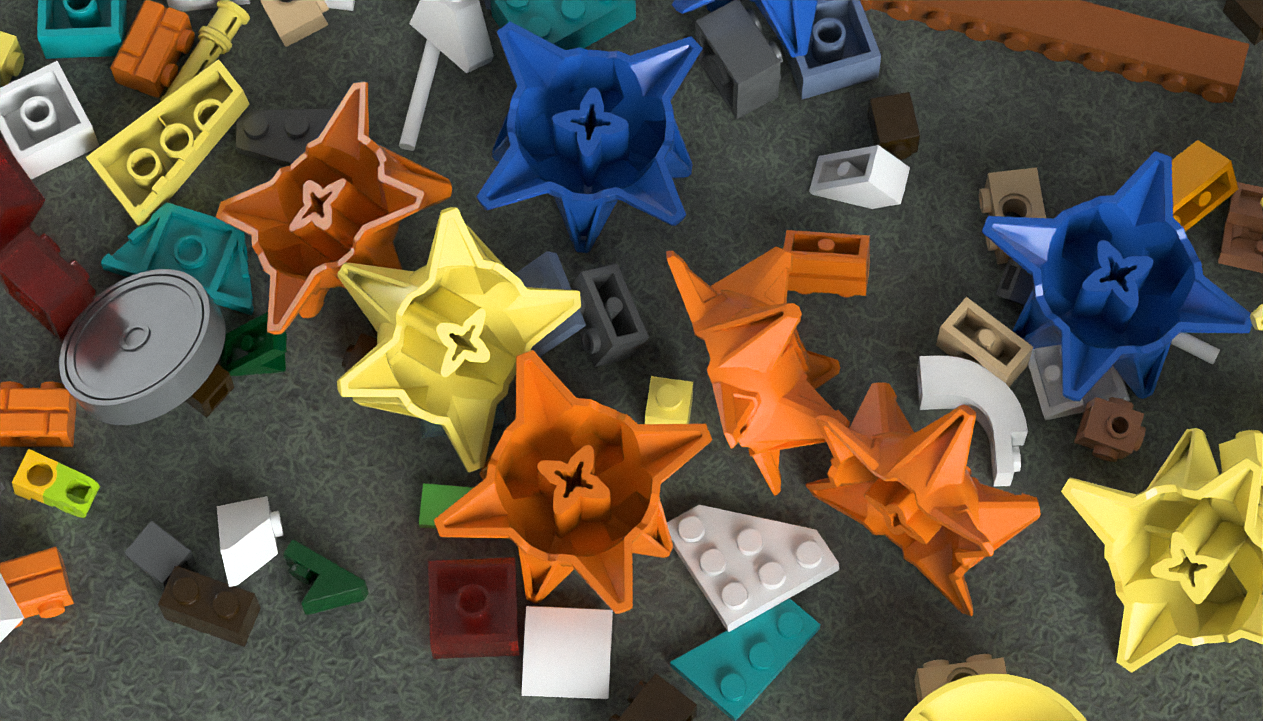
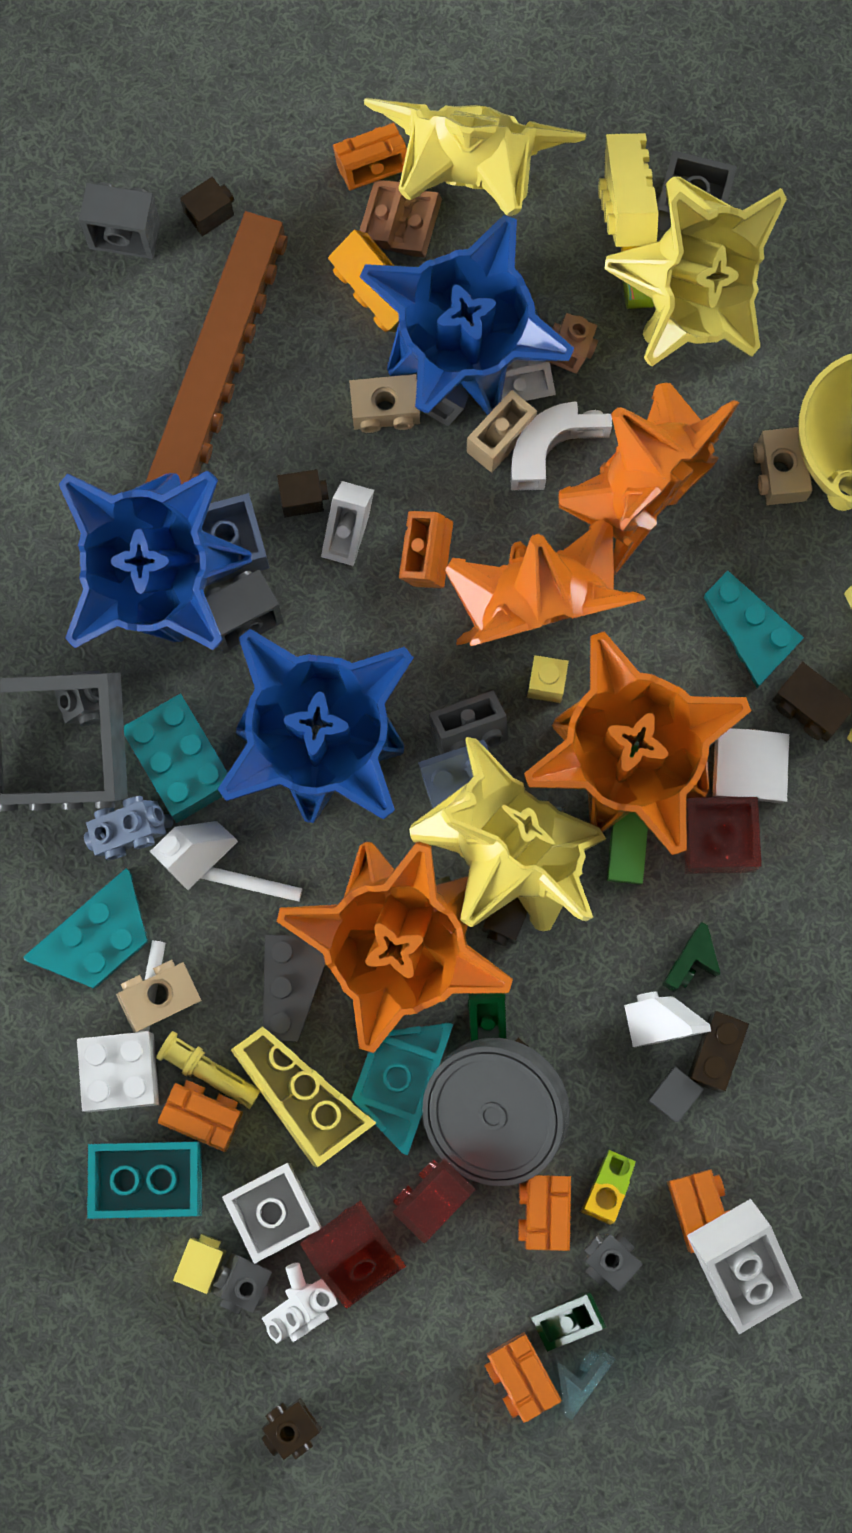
camera: 90 degrees left, 10 degrees up
white plate [667,505,839,632] -> none

